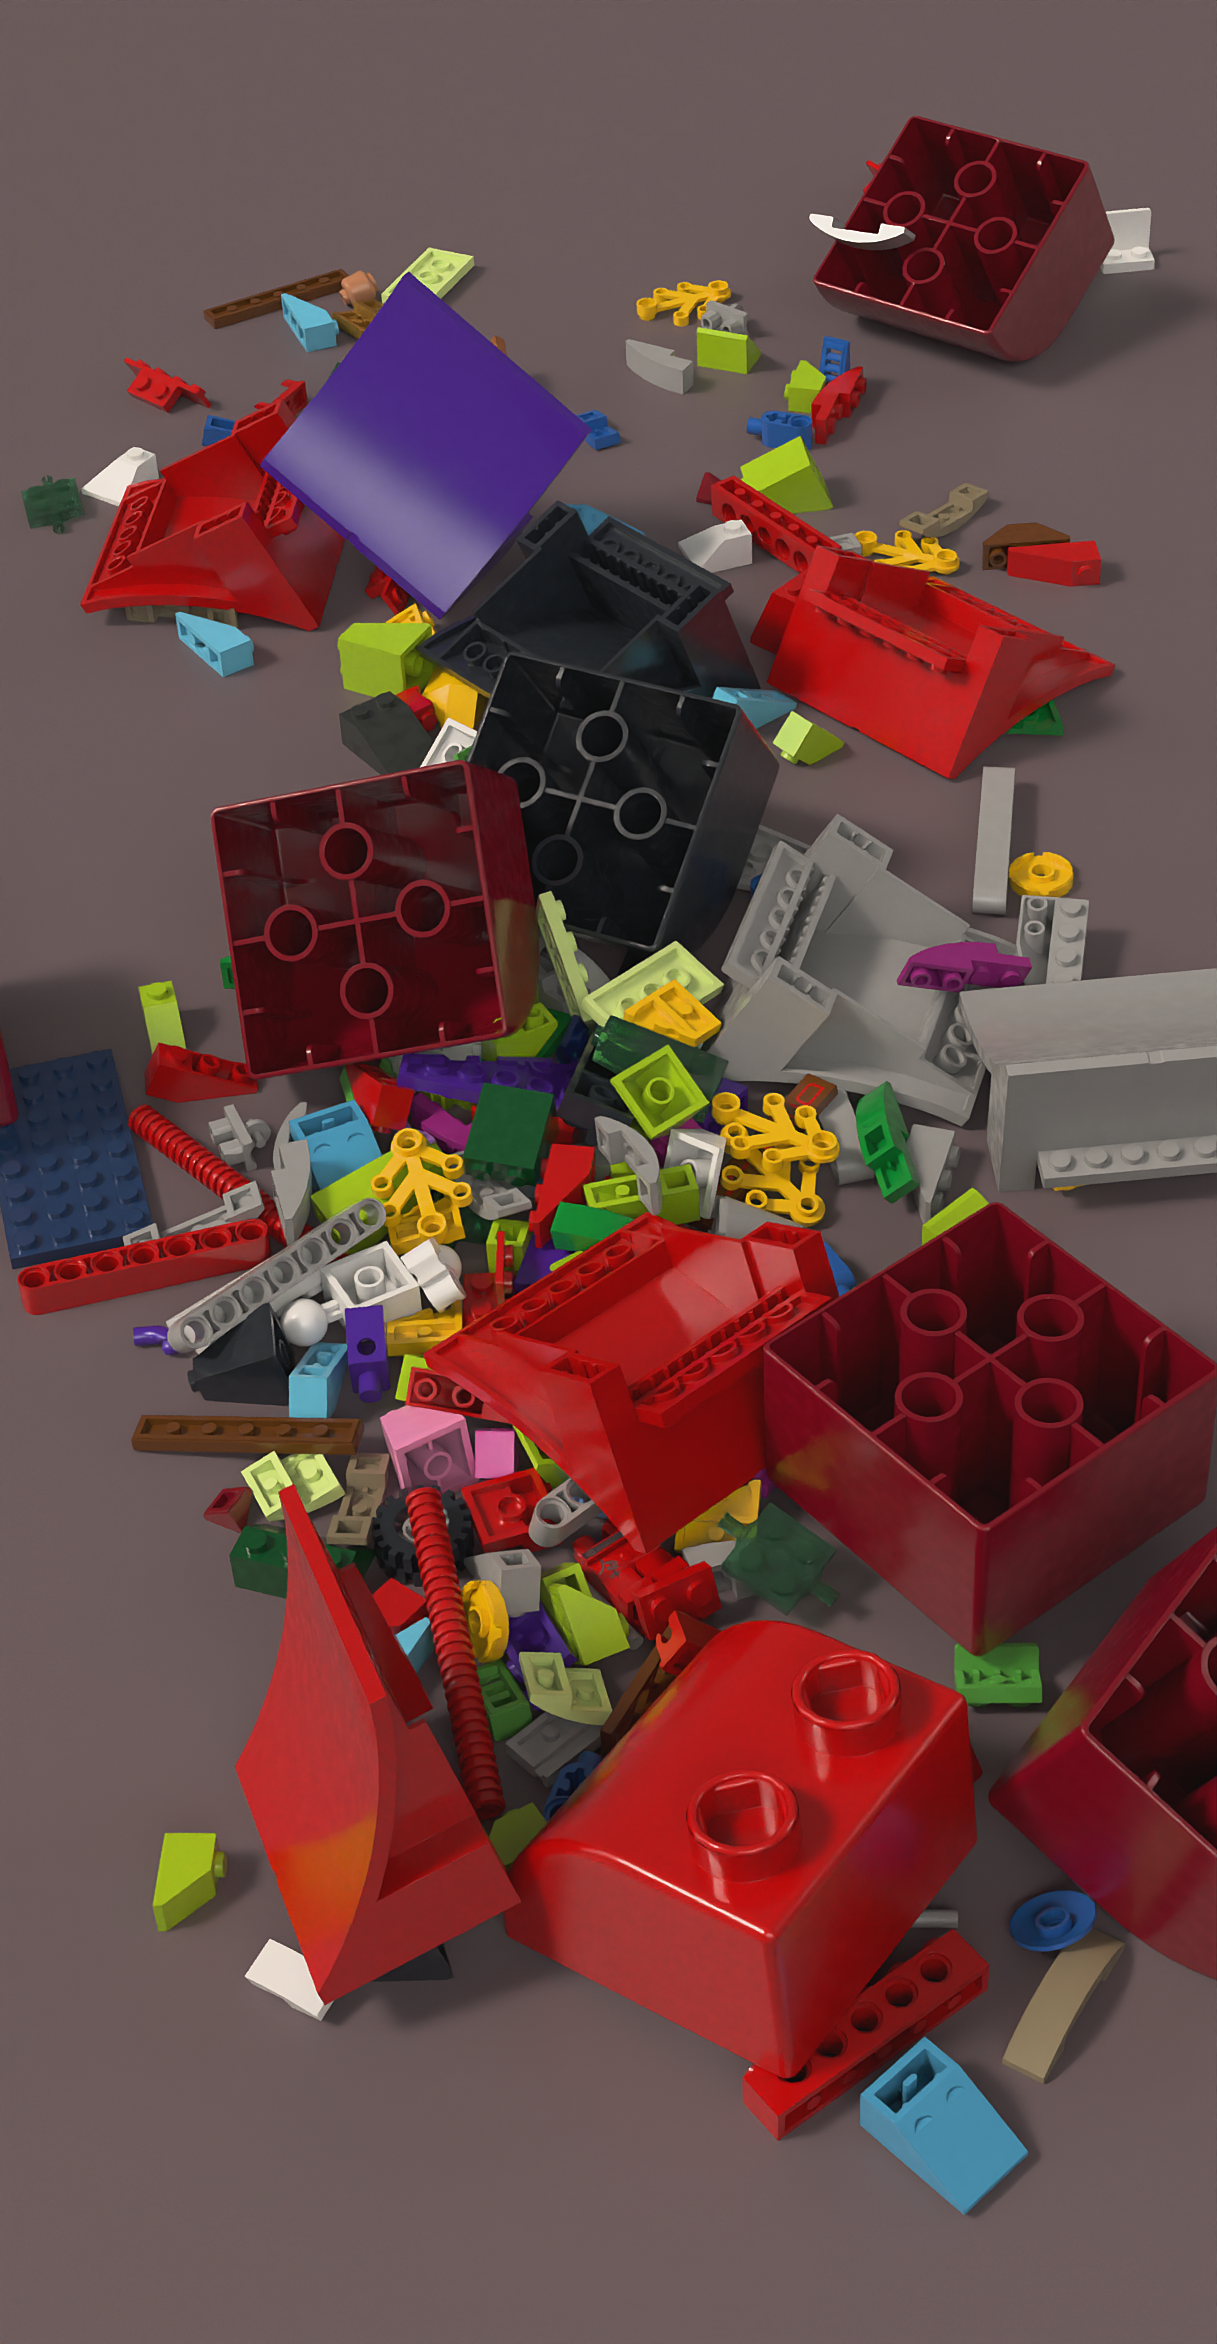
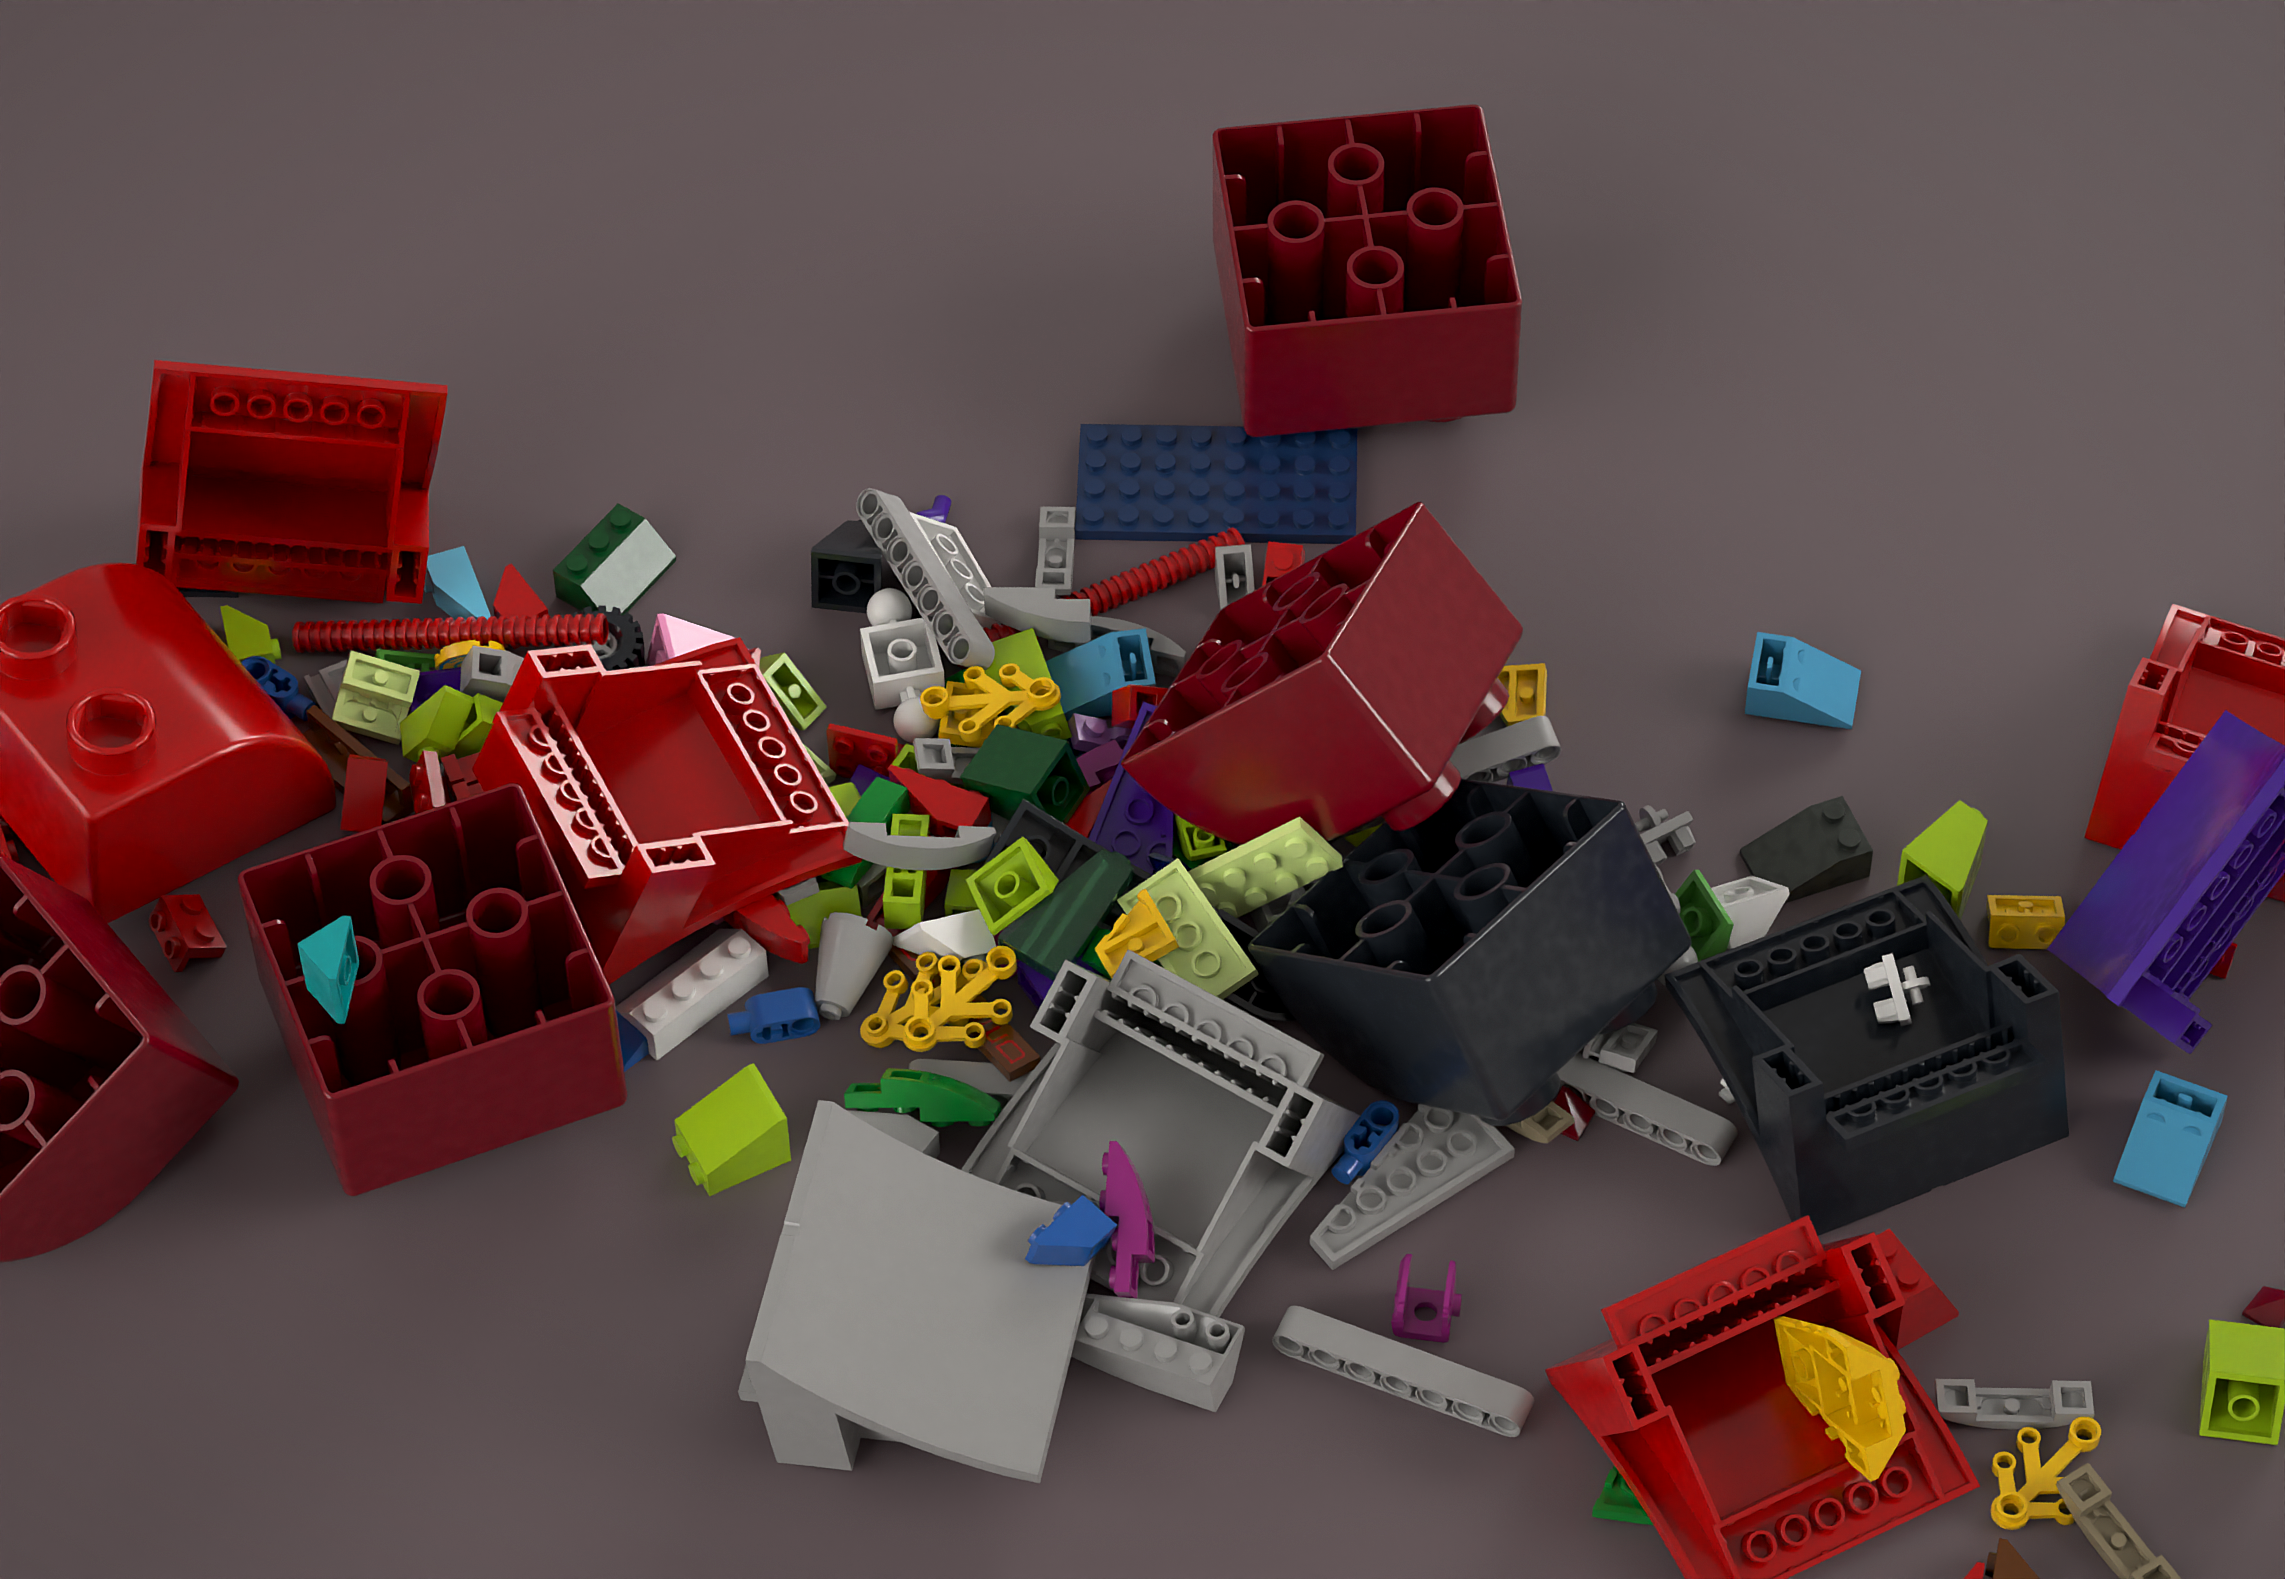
camera: 105 degrees right, 10 degrees up
red beam [17,1219,272,1315] -> none
reddish brown tile [131,1415,364,1455] -> none
medium azure slope [175,612,254,678] -> none
dark red slope [203,1486,253,1532] -> none
light grey hips [208,1104,271,1172] -> none
yellowish green slope [241,1451,346,1522] -> none
medium azure slope [289,1342,348,1418] -> none
dark tan slope [326,1453,391,1545] -> none
dark purple torso [345,1305,391,1403] -> none
yellow wing [387,1299,463,1357] -> none
red brick [396,685,437,732] -> none
white leg [400,1237,466,1313] -> none
white slope [678,520,752,573] -> none
red brick [711,475,842,573] -> none
medium azure slope [713,687,797,729] -> none
lime slope [773,711,845,765] -> none
bright green bracket [954,1643,1042,1707] -> none
yellow tile [1008,852,1074,898] -> none
none -> teal slope [298,916,359,1024]
none -> blue slope [1025,1195,1117,1266]
none -> light grey slope [1215,544,1255,610]
none -> magenta piece [1391,1254,1462,1343]
none -> dark azure slope [1745,632,1861,729]
none -> yellow wedge [1774,1315,1906,1482]
none -> white hips [1864,953,1930,1026]

